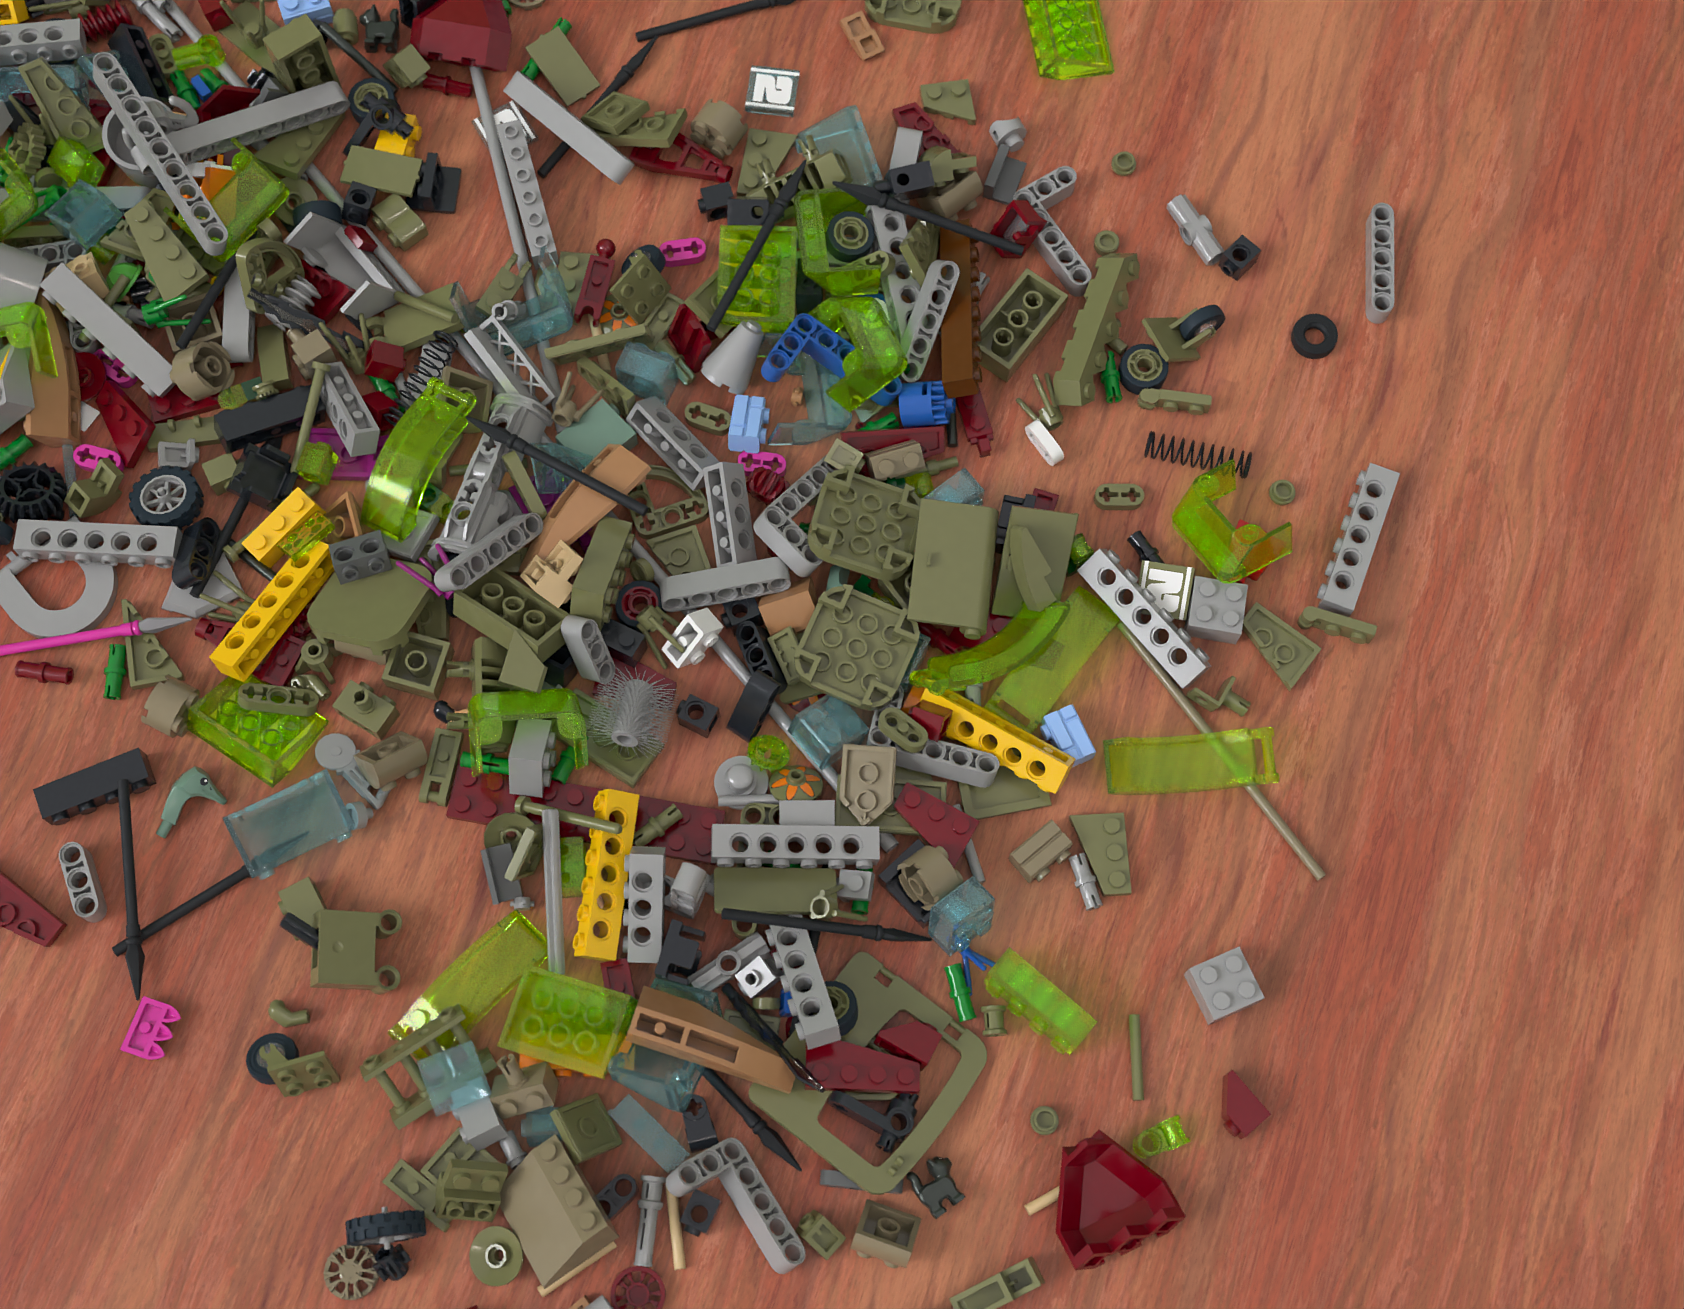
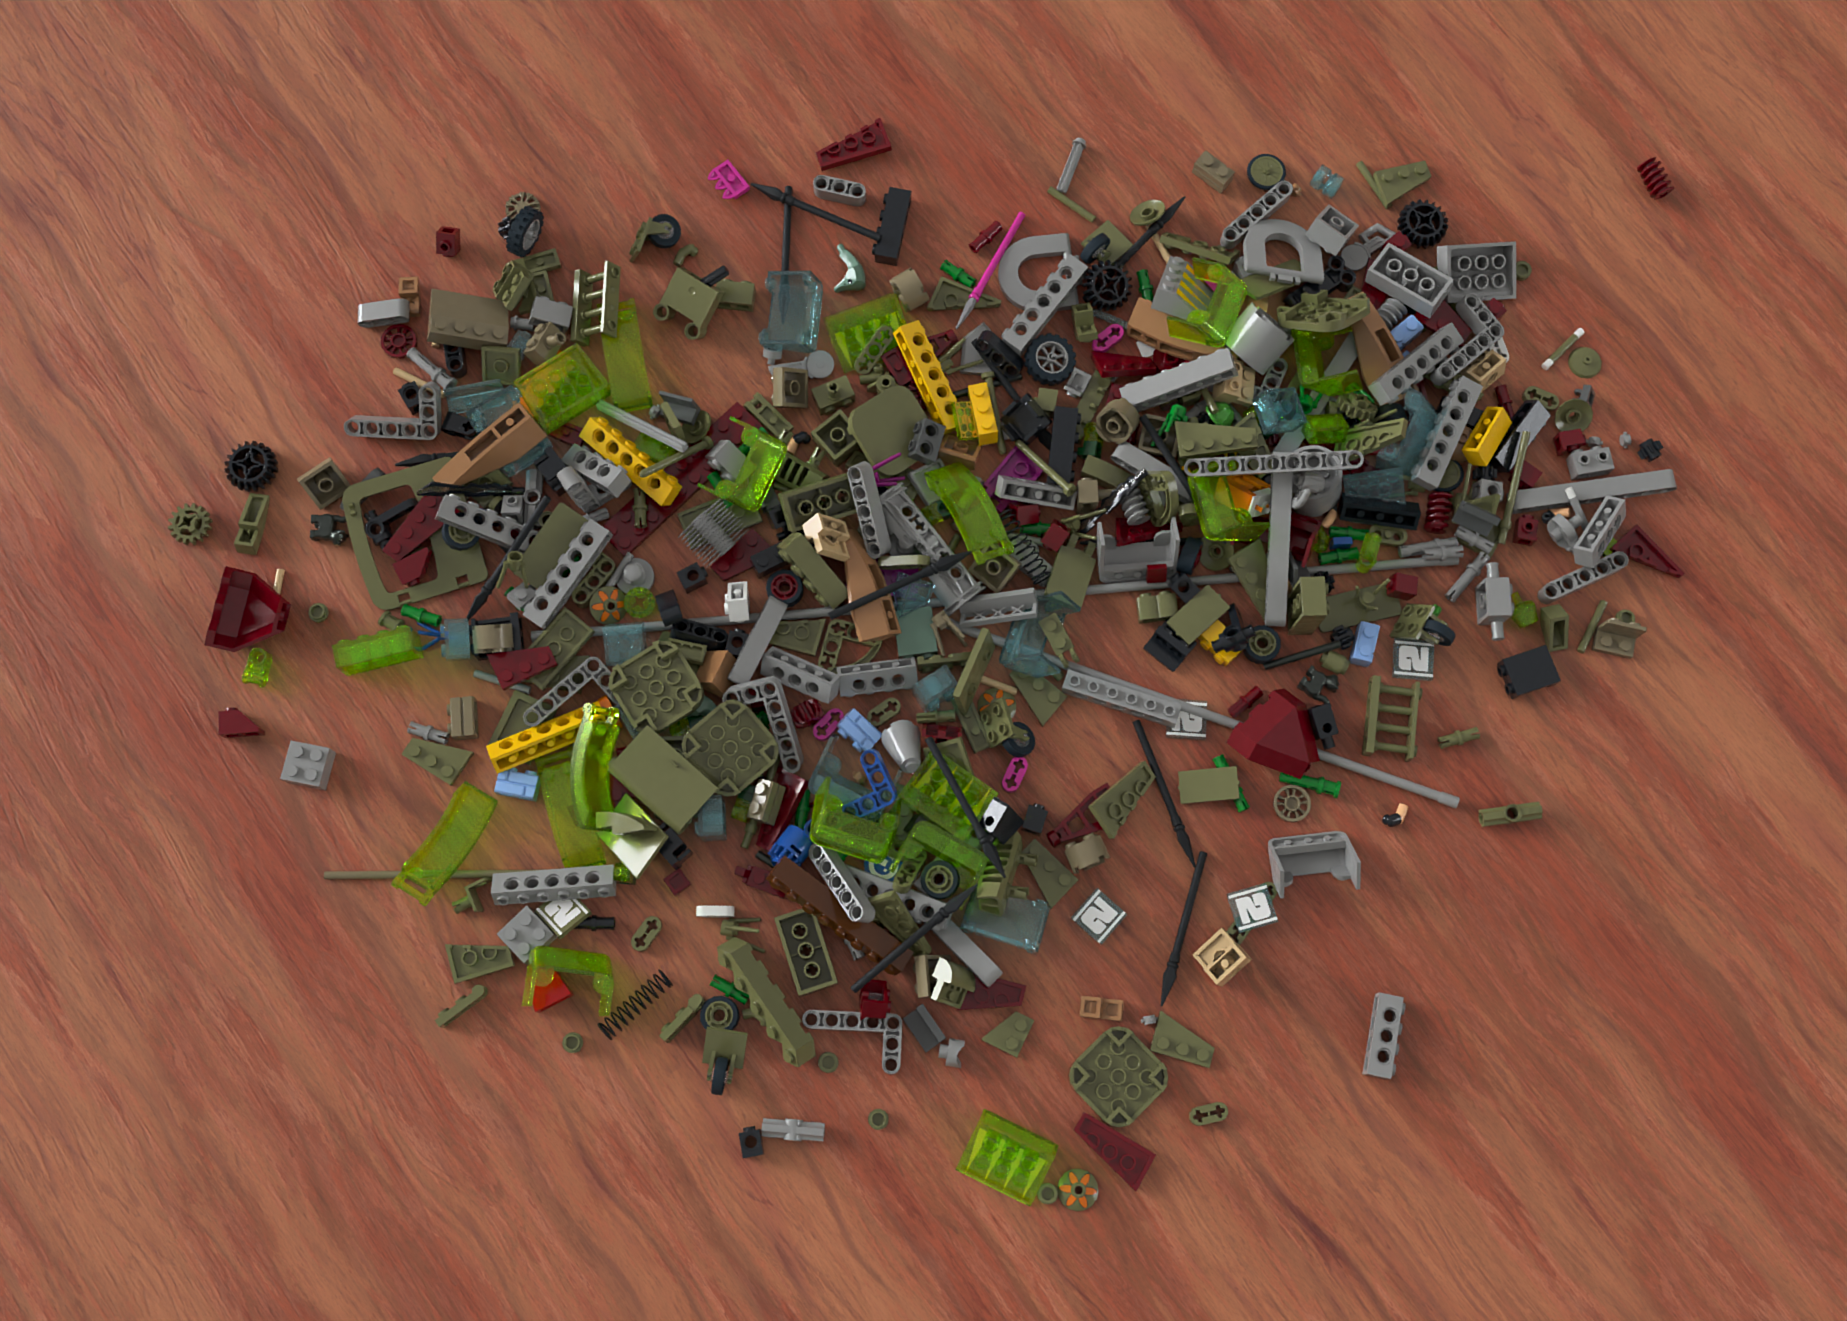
camera: 125 degrees right, 5 degrees up
olive bush [252,380,279,401] -> none
clear neon green brick [295,441,339,486] -> none
olive brick [382,44,430,89] -> none
olive bar [394,291,458,323] -> none
clear light blue plate [417,1040,492,1117] -> none
olive dish [469,1226,524,1287] -> none
light grey pin [492,300,526,321] -> none
olive slope [497,629,548,694] -> none
light grey beam [503,70,635,185] -> none
light grey beam [561,614,615,684] -> none
dark red plate [574,238,616,328] -> none
olive tile [581,91,650,136] -> none
olive tile [630,558,654,582] -> none
olive plant [635,604,685,669] -> none
light grey tile [779,800,835,826] -> none
olive bracket [795,1210,846,1260] -> none
olive bracket [824,438,866,474] -> none
dark tan tile [839,744,897,826] -> none
black torso [872,160,935,201] -> none
olive plate [878,707,928,753] -> none
dark red brick [908,699,953,742] -> none
olive bar [1129,1014,1144,1101] -> none
black tyre [1291,314,1338,359] -> none
light grey brick [1316,463,1400,617] -> none
light grey beam [1365,203,1394,324] -> none

